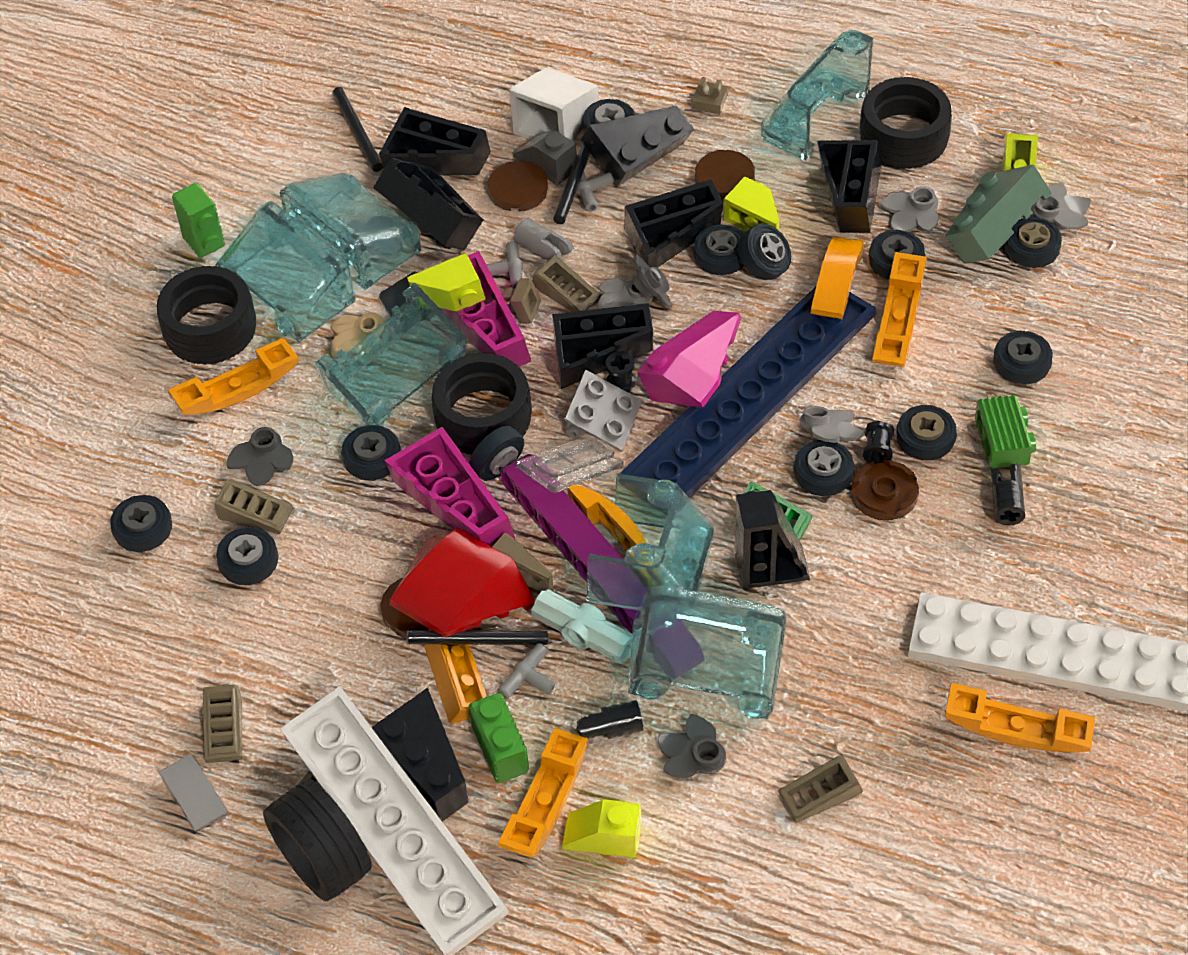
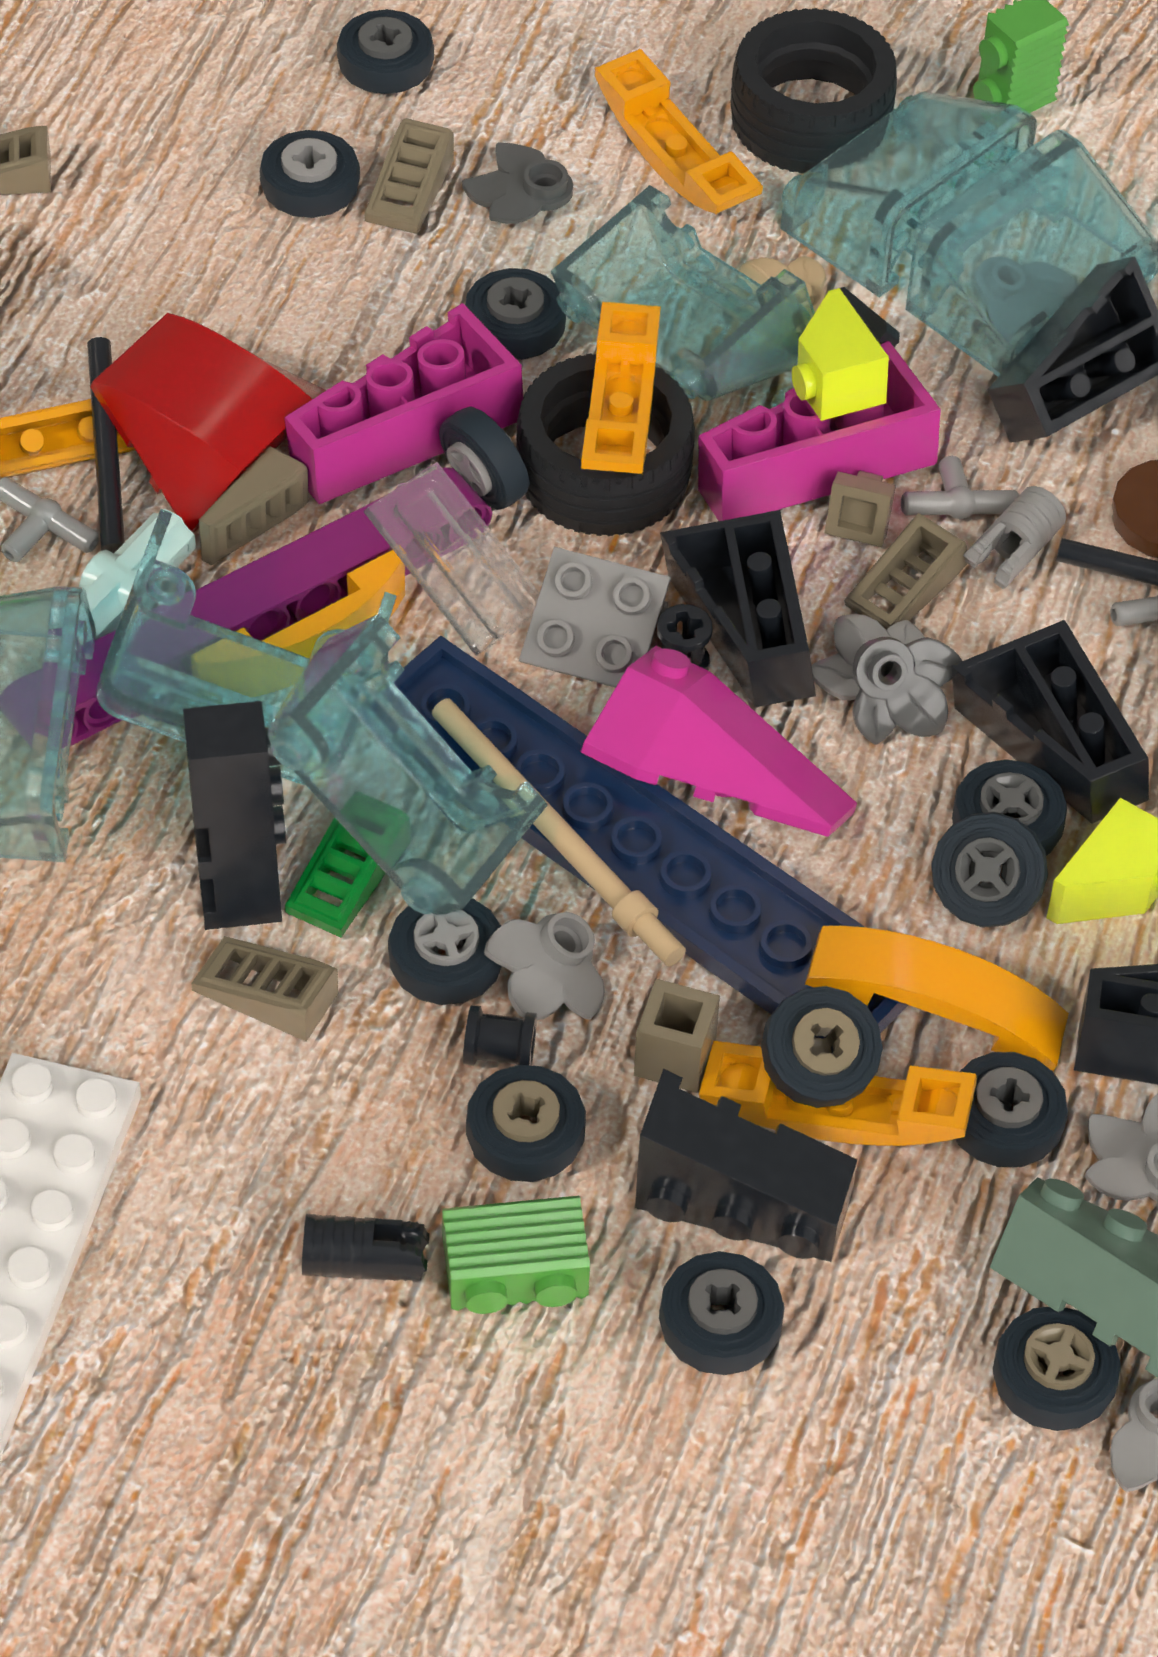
camera: 85 degrees right, 0 degrees up
reddish brown tile [851,460,919,520] -> none
none -> dark tan slope [191,936,339,1042]
none -> clear light blue windscreen [267,614,548,915]
none -> tan bar [432,699,686,967]
none -> light orange slope [581,301,661,474]
none -> dark tan brick [634,978,720,1093]
none -> black wedge [635,1068,858,1262]
none -> black wheel [761,986,883,1108]

